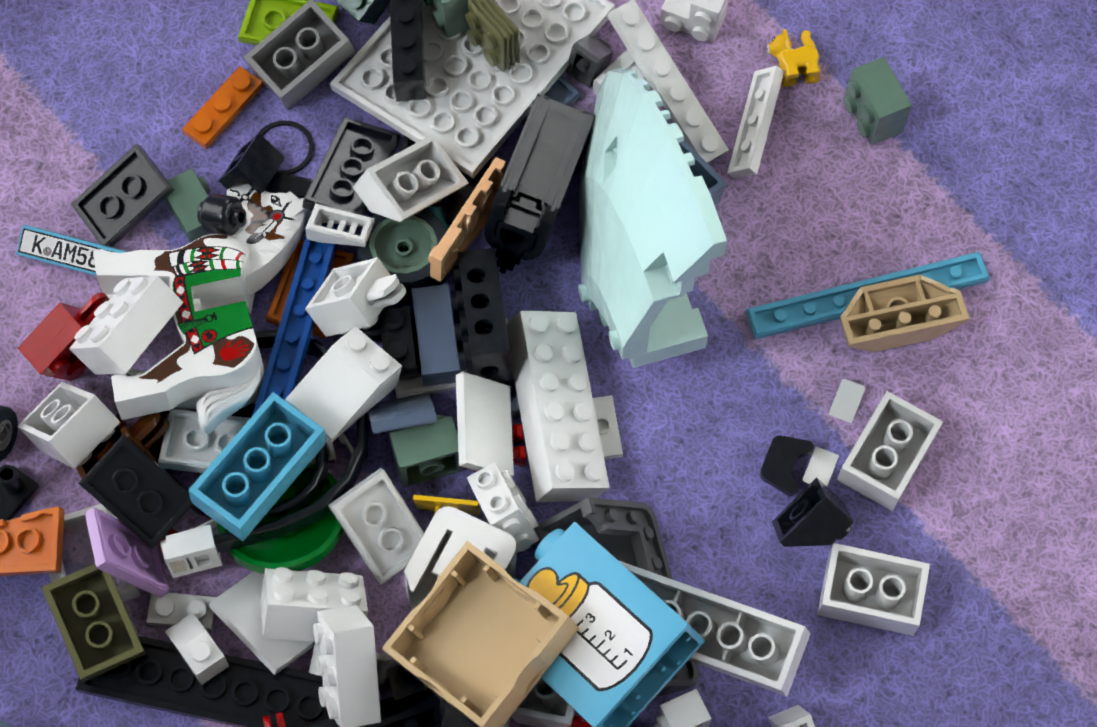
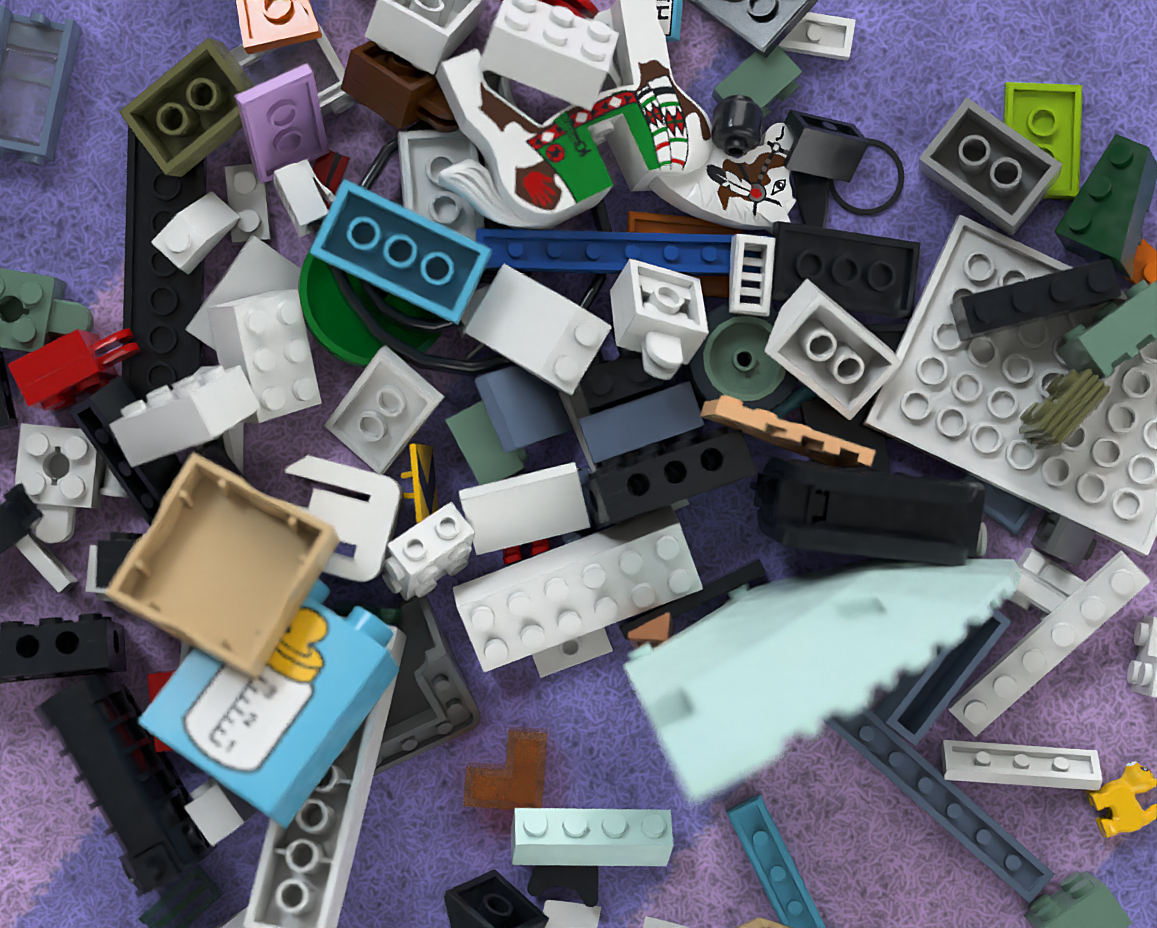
camera: 80 degrees right, 20 degrees up
black tile [78,434,193,549] -> none
orange plate [182,66,264,149] -> none
none -> clear orange brick [463,726,548,810]
none -> light aqua brick [511,808,674,866]
none -> black tile [619,558,765,641]
none -> nougat slope [628,613,674,649]
none -> white plate [779,12,856,61]
none -> sand blue plate [822,705,1055,903]

